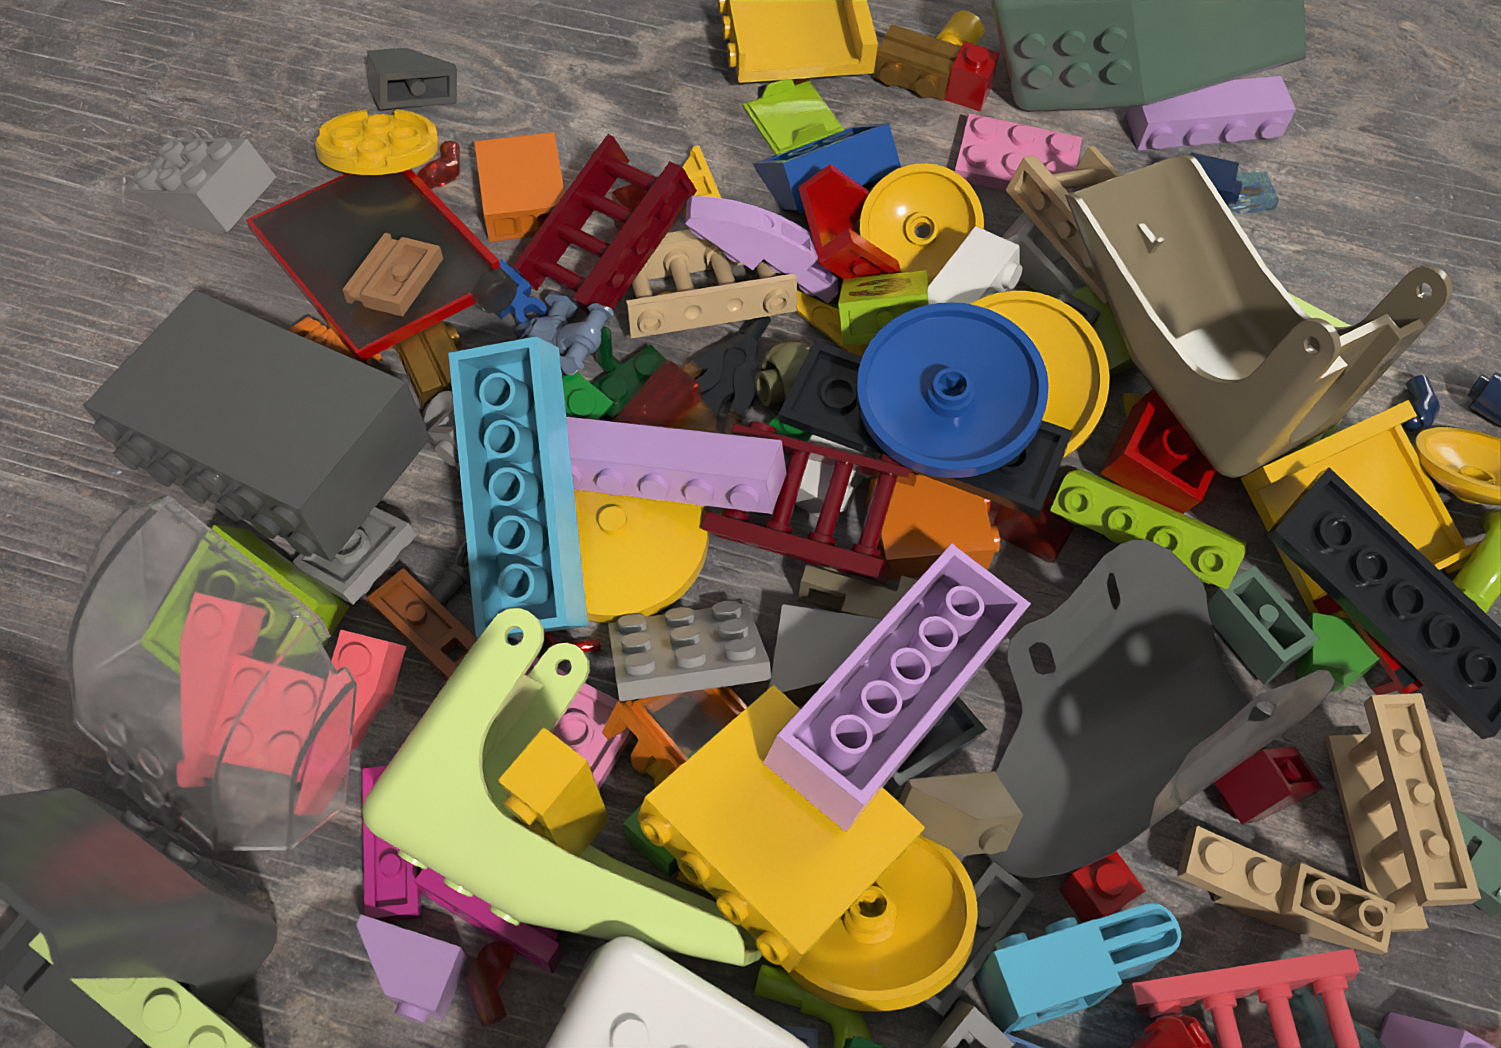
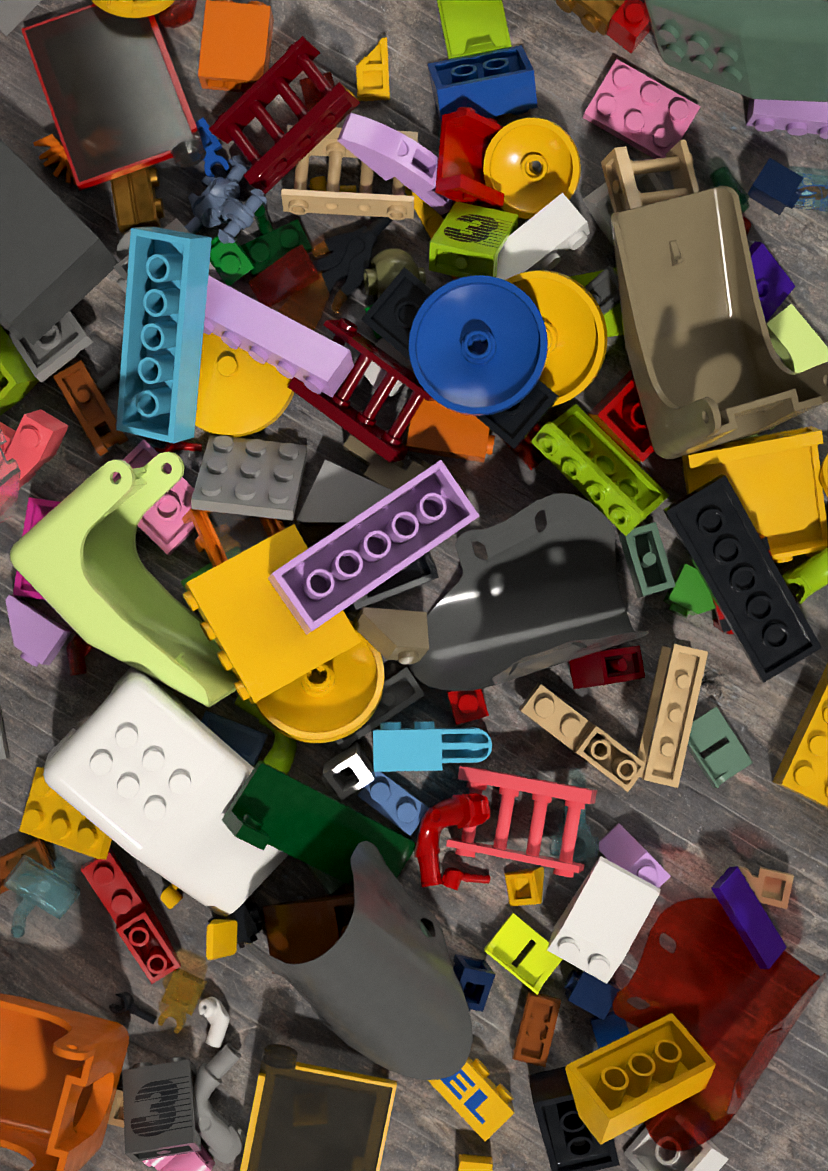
camera: 25 degrees right, 25 degrees up
medium nougat plate [342,233,443,317] -> none
yellow brick [498,727,610,857] -> none

